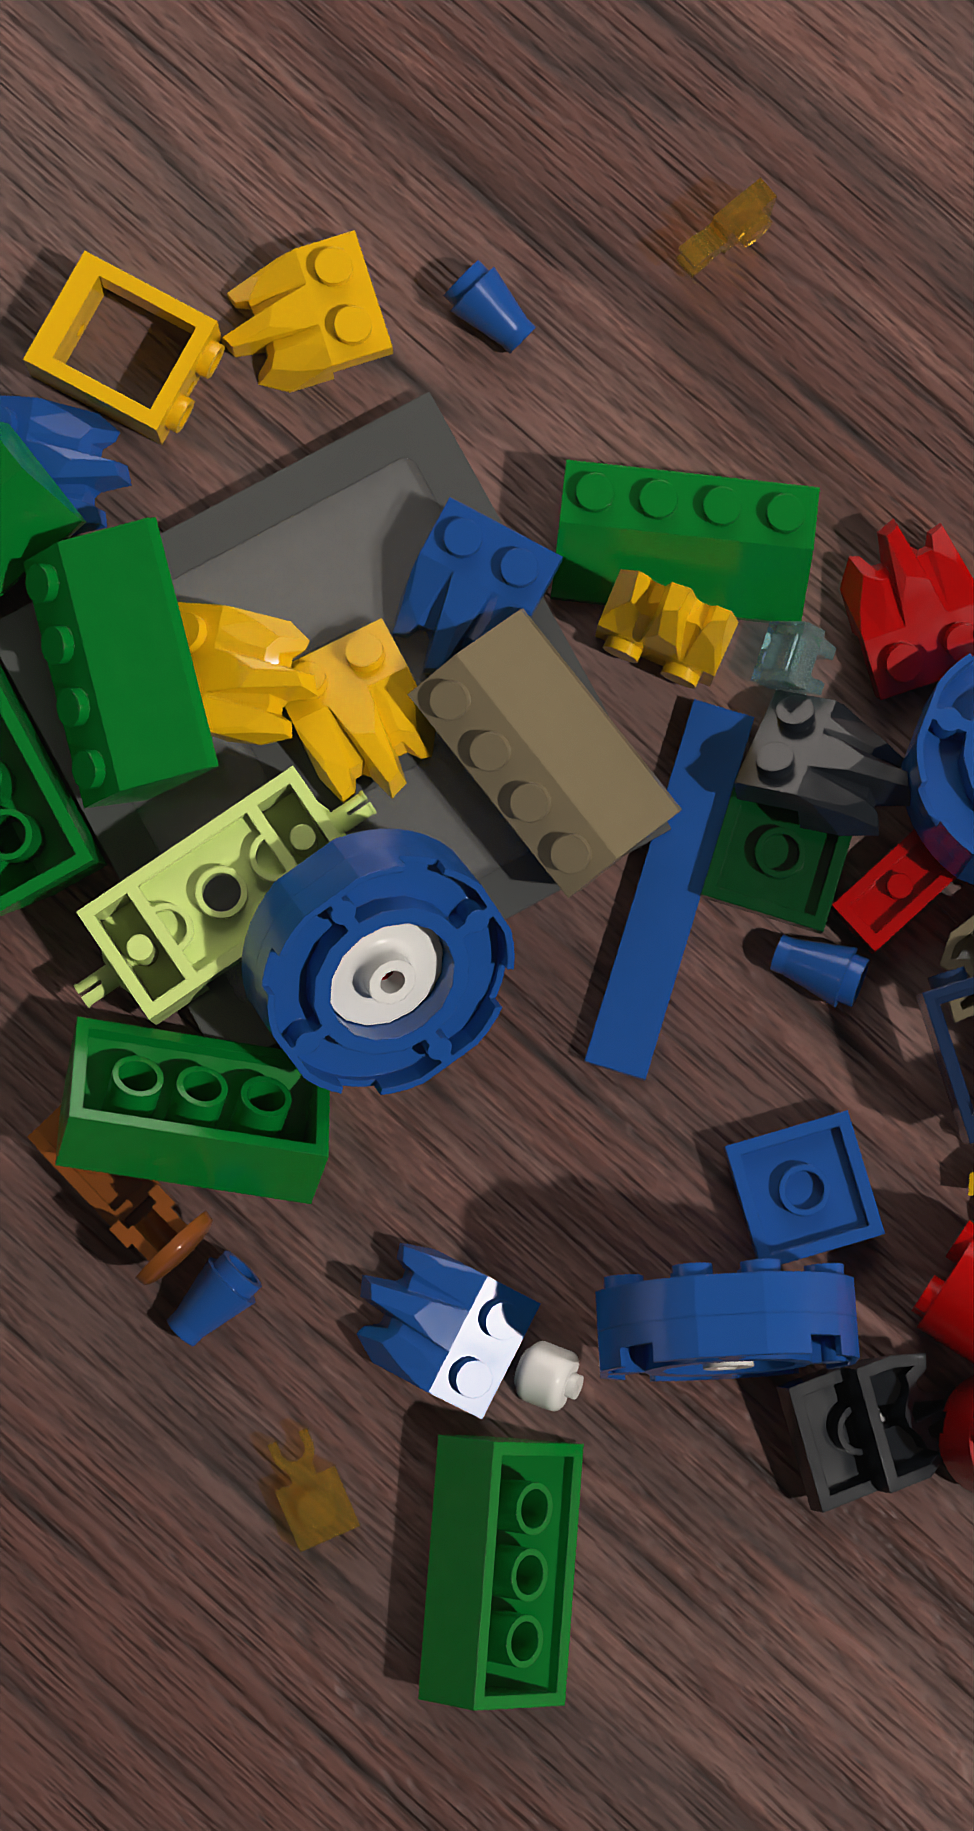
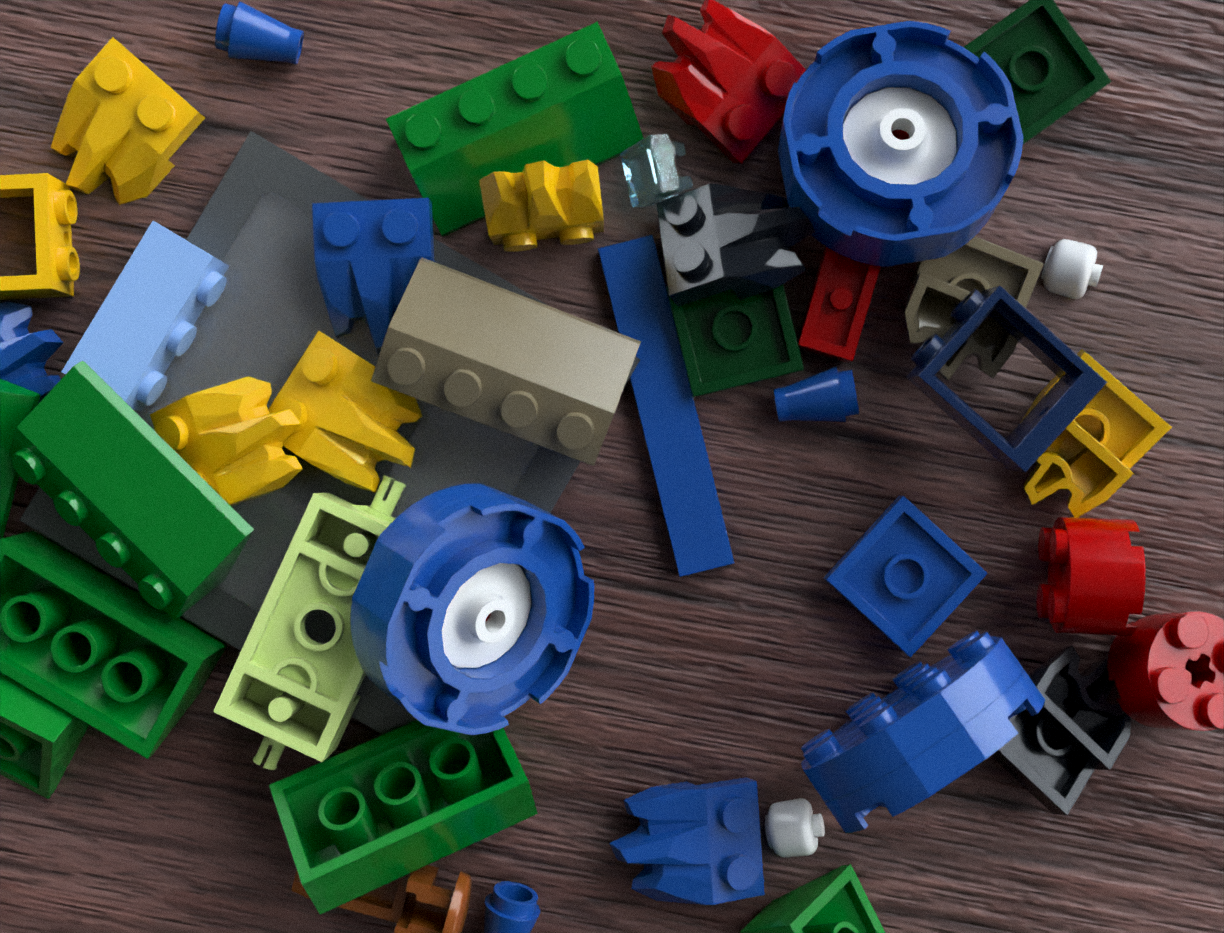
camera: 25 degrees left, 5 degrees up
none -> light blue brick [61,221,229,411]

